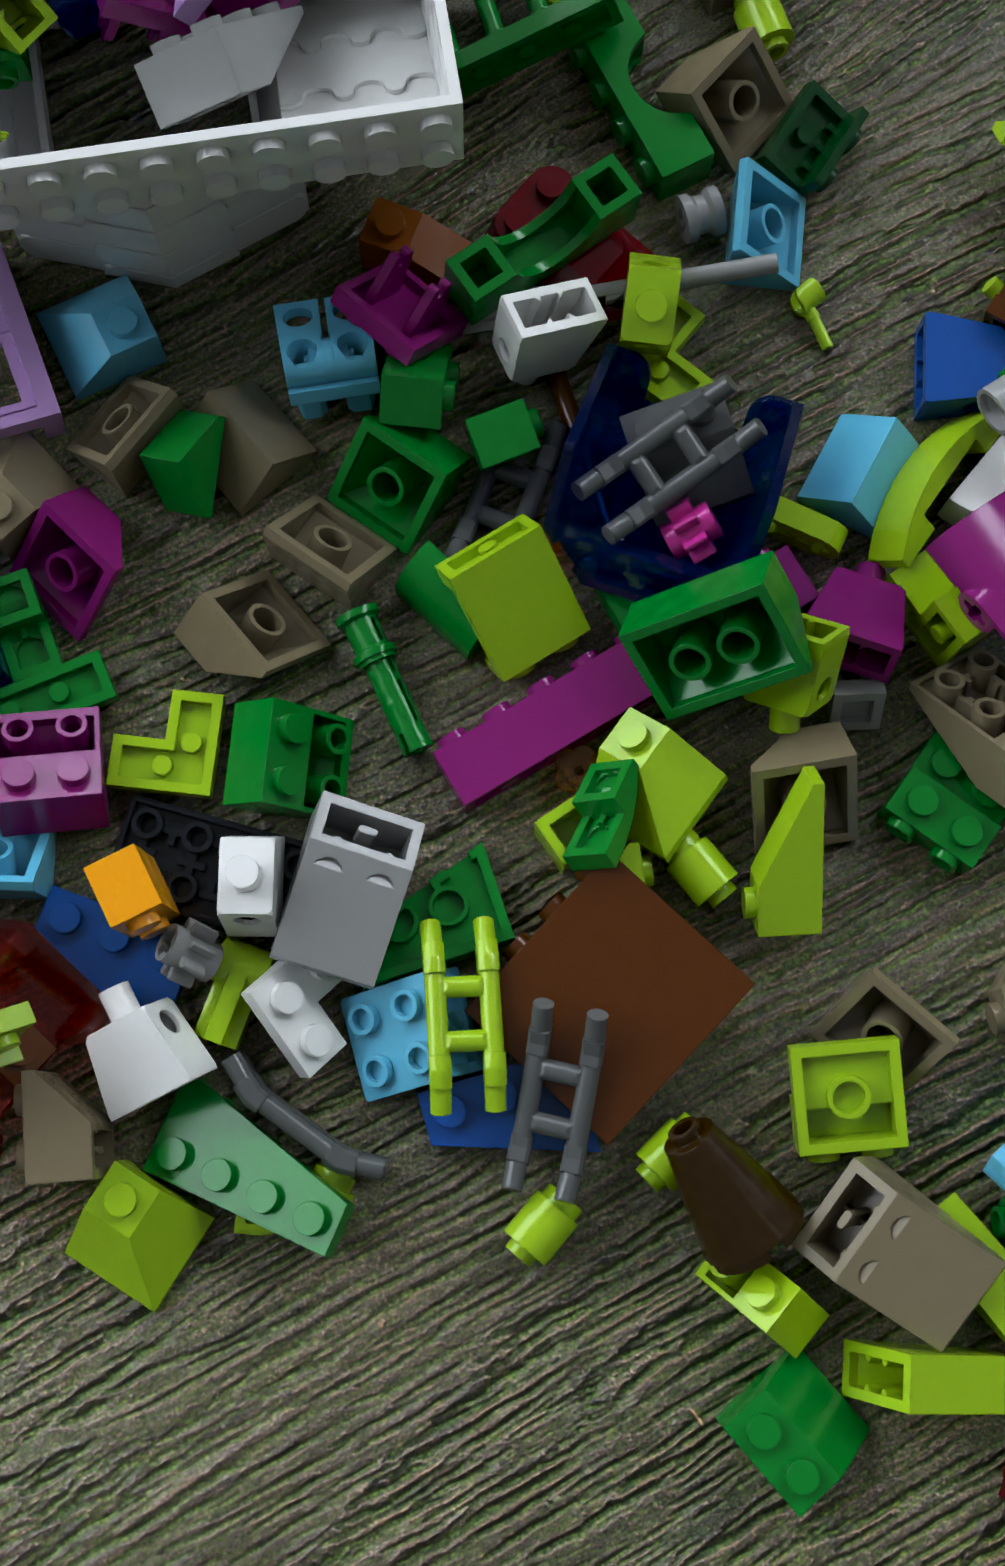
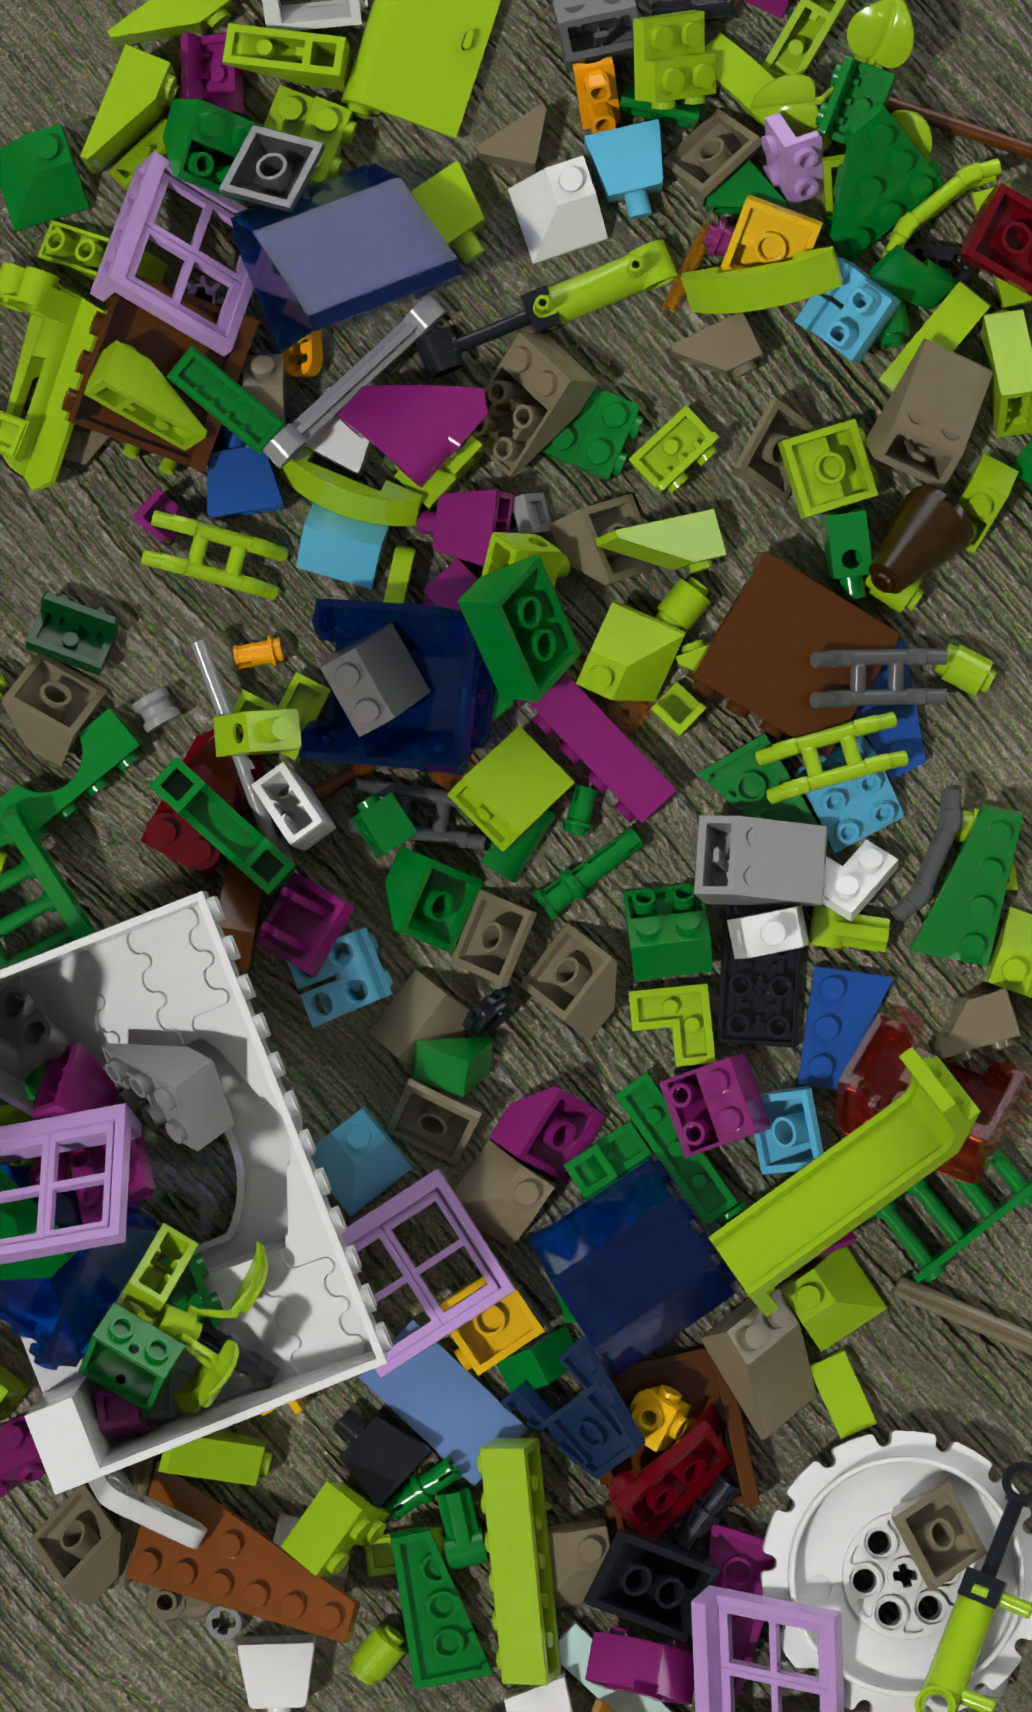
camera: 105 degrees left, 10 degrees up
light orange brick [83,843,181,941] -> none
white torso [86,980,218,1122] -> none
light grey gear [155,917,223,989] -> none
green brick [379,344,460,430] -> none
green slope [563,759,639,871] -> none
dark grey piece [571,373,768,545] -> none
dark pink gear [659,497,724,565] -> none
medium azure slope [723,156,806,291] -> none
lime hand [790,278,834,351] -> none
none -> magenta panel [132,488,193,548]
none -> lime piece [141,510,288,601]
none -> light orange pin [233,635,285,671]
none -> black gear [462,986,519,1036]
none -> green pin [562,785,599,837]
none -> lime bracket [628,405,720,495]
none -> green torso [818,506,872,600]

